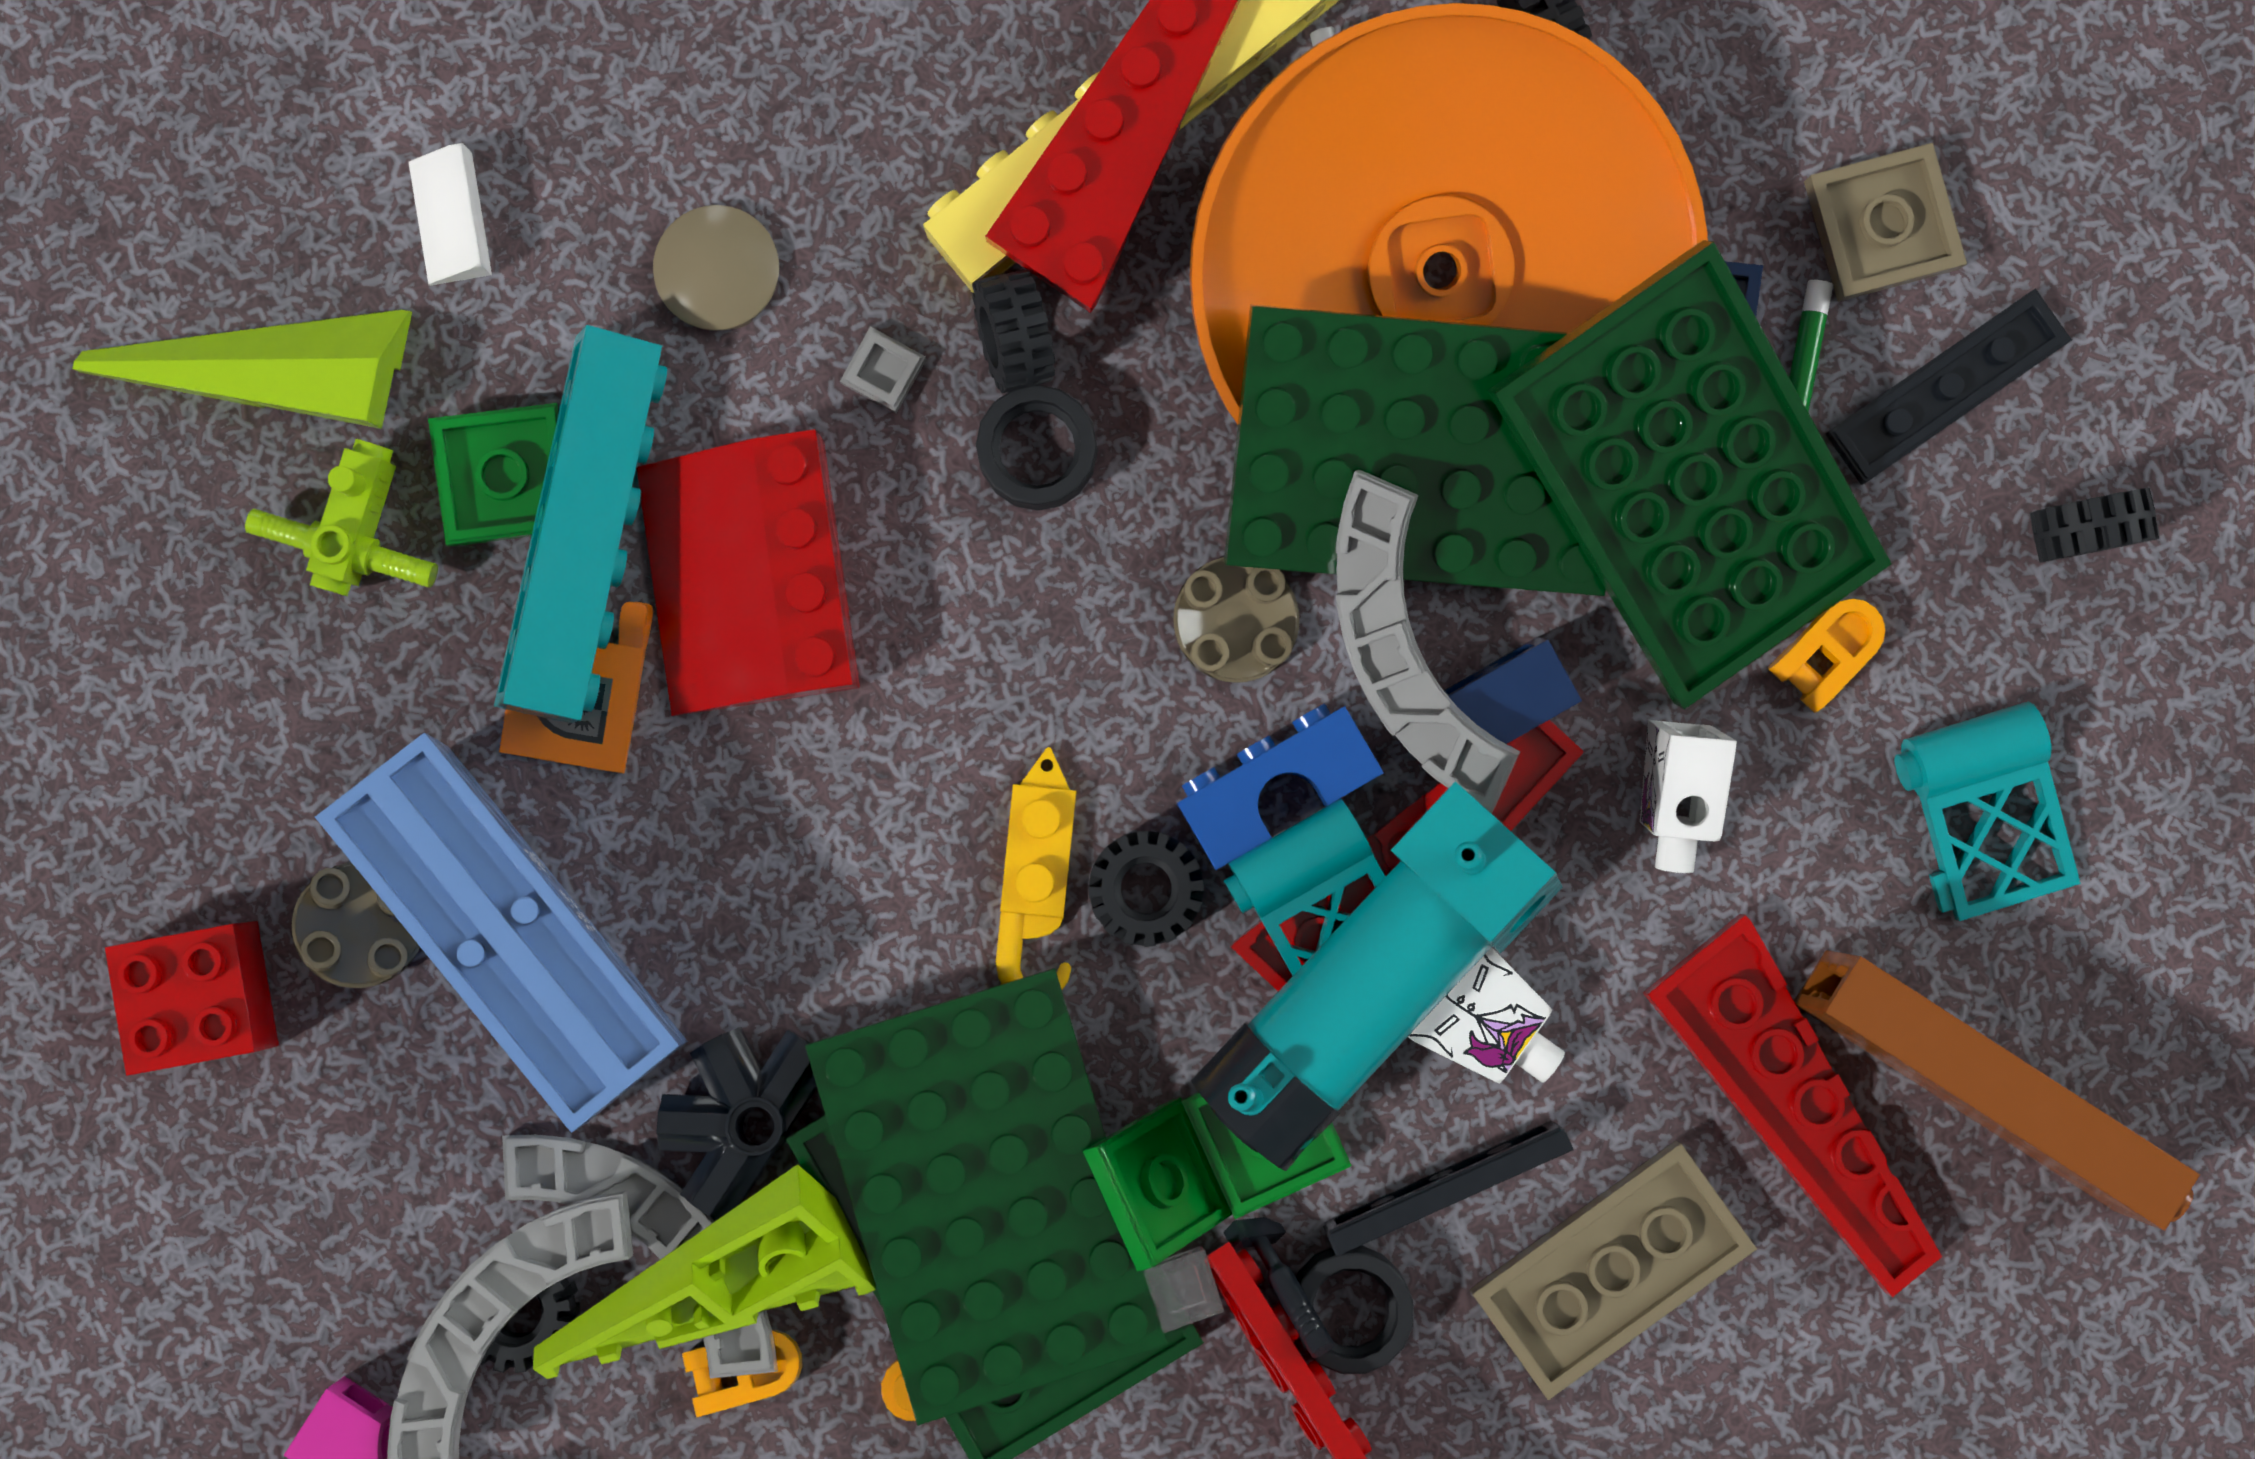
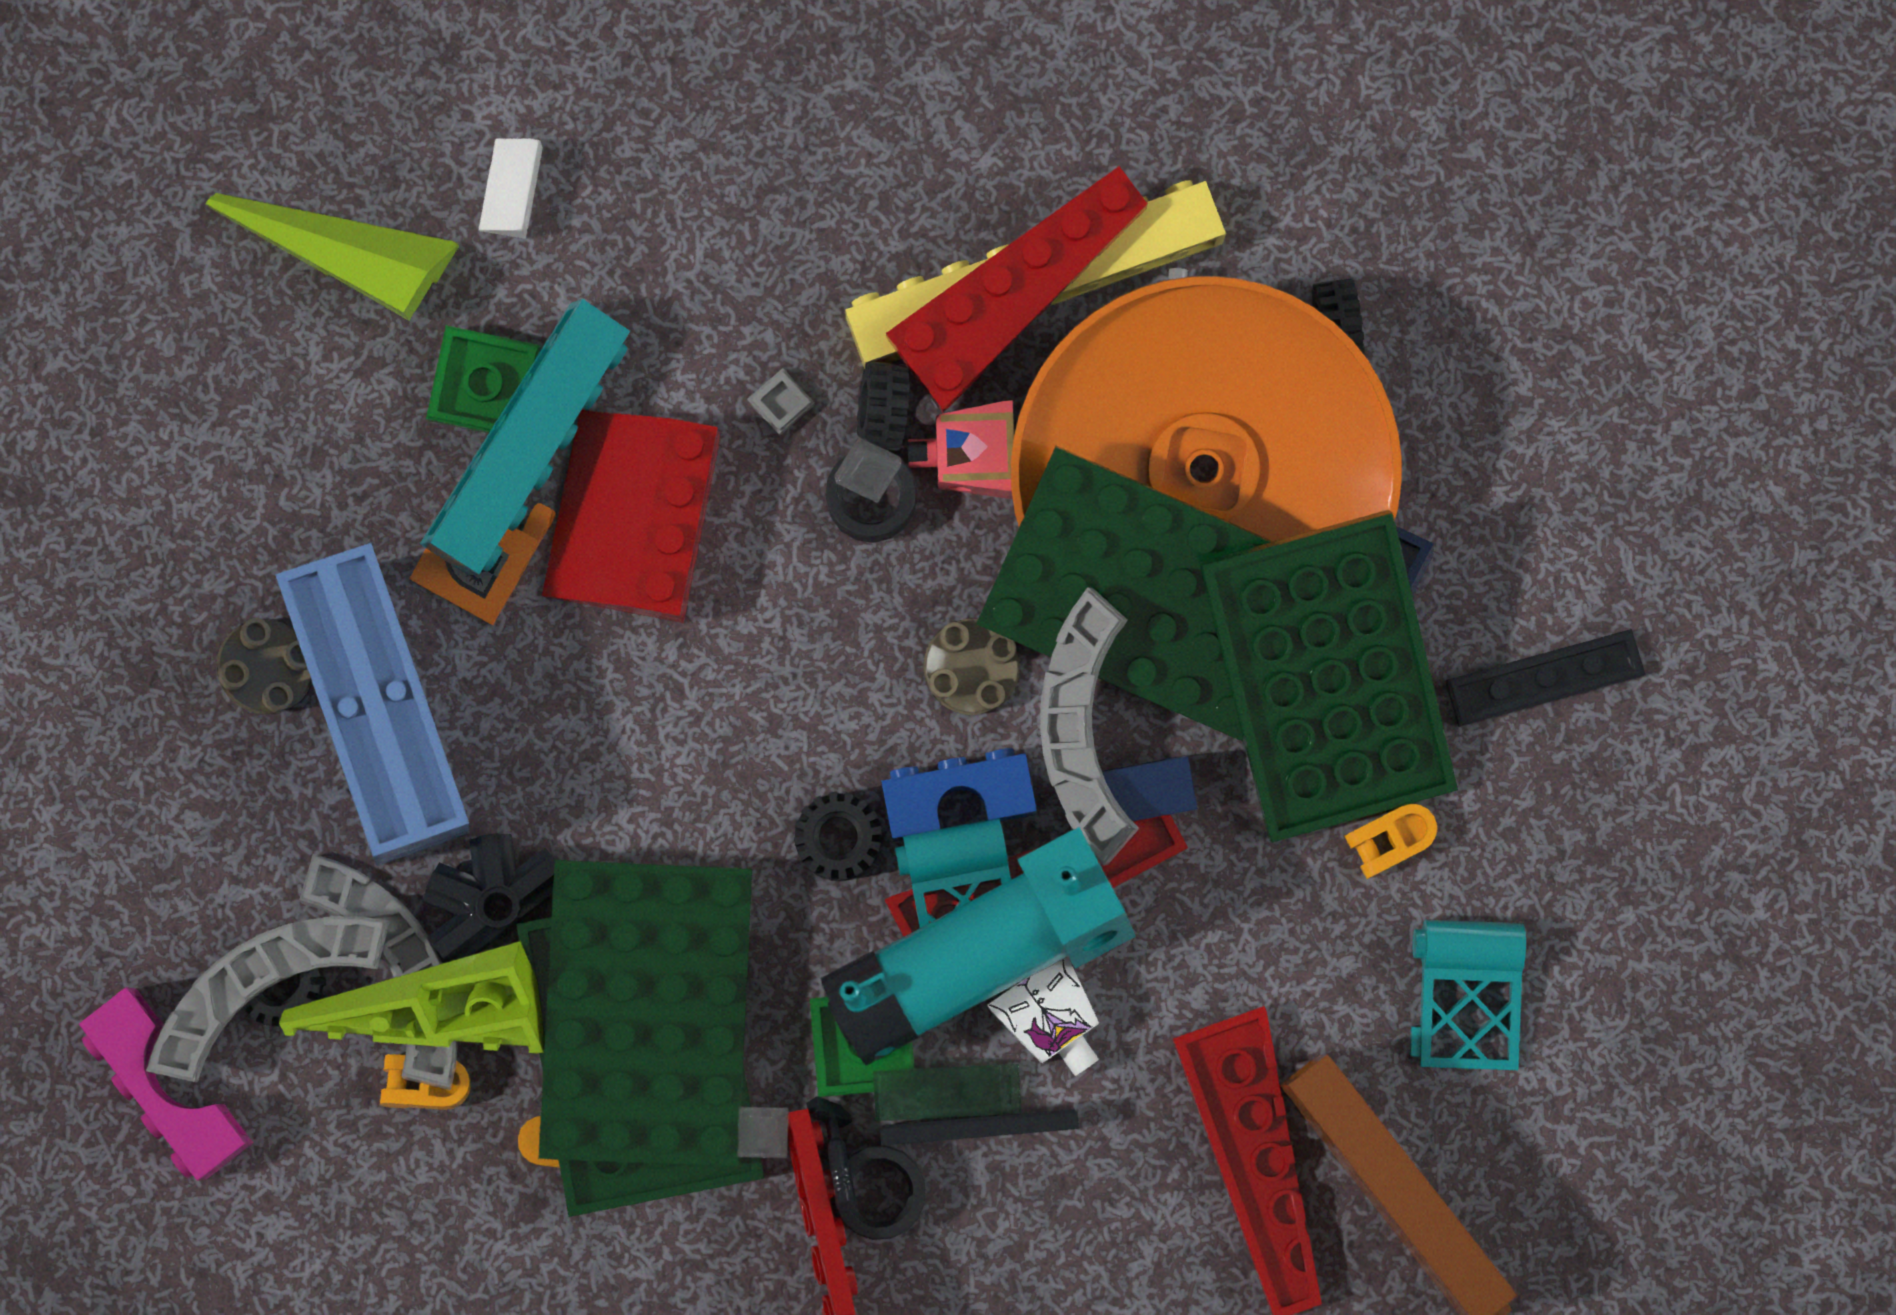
camera: 15 degrees right, 5 degrees down
red brick [105,921,279,1076] -> none
lime piece [245,439,438,597] -> none
dark tan dish [653,205,779,331] -> none
yellow plate [995,747,1077,990] -> none
green plate [1083,1097,1233,1272] -> none
dark tan plate [1469,1140,1757,1400] -> none
white torso [1640,720,1737,873] -> none
green bar [1789,280,1833,413] -> none
dark tan plate [1804,143,1967,302] -> none
black tyre [2030,488,2160,563] -> none
none -> clear tile [834,437,902,503]
none -> clear green tile [873,1064,1022,1121]
none -> coral torso [908,400,1014,499]

